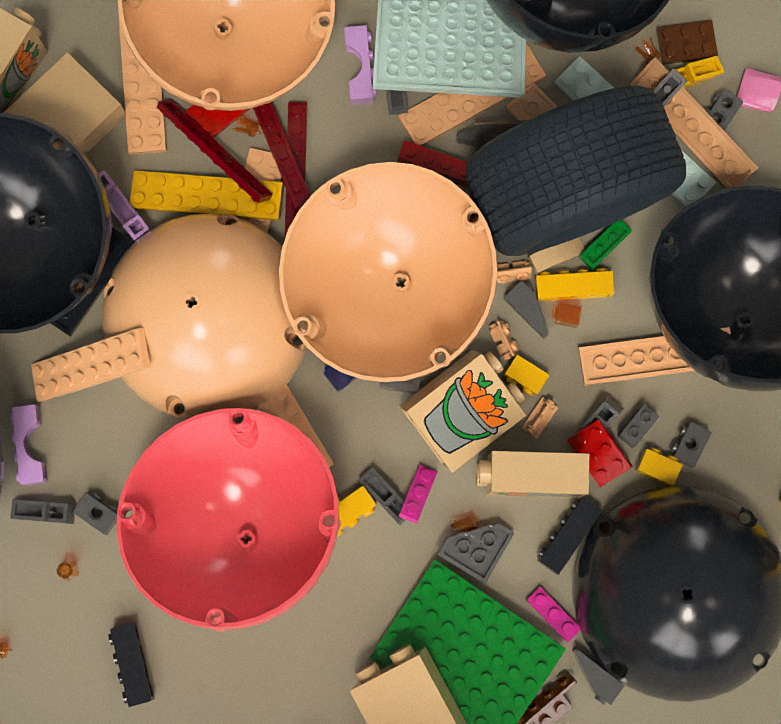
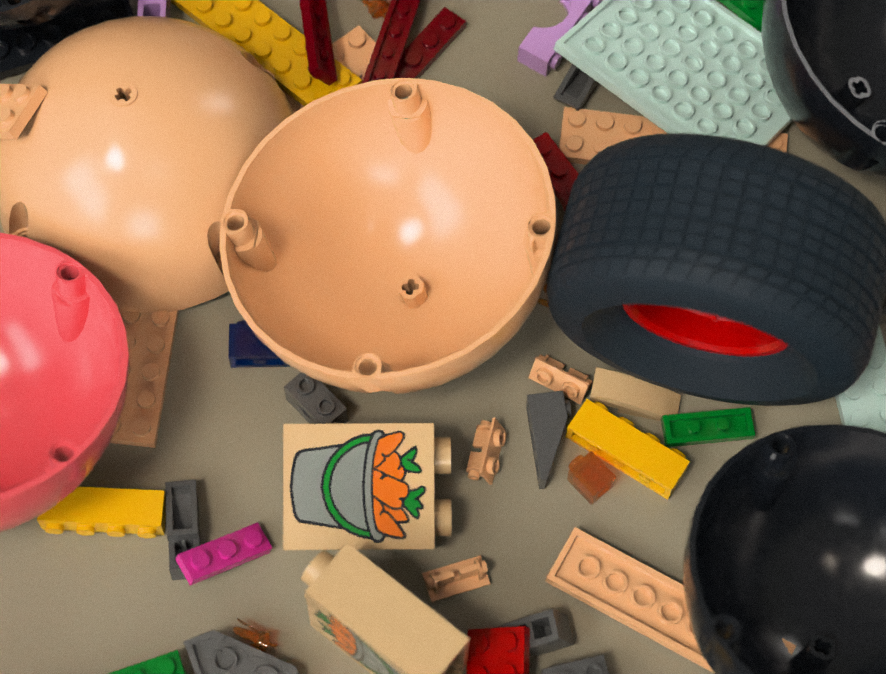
camera: 40 degrees right, 15 degrees down
yellow brick [504,355,550,397] -> none

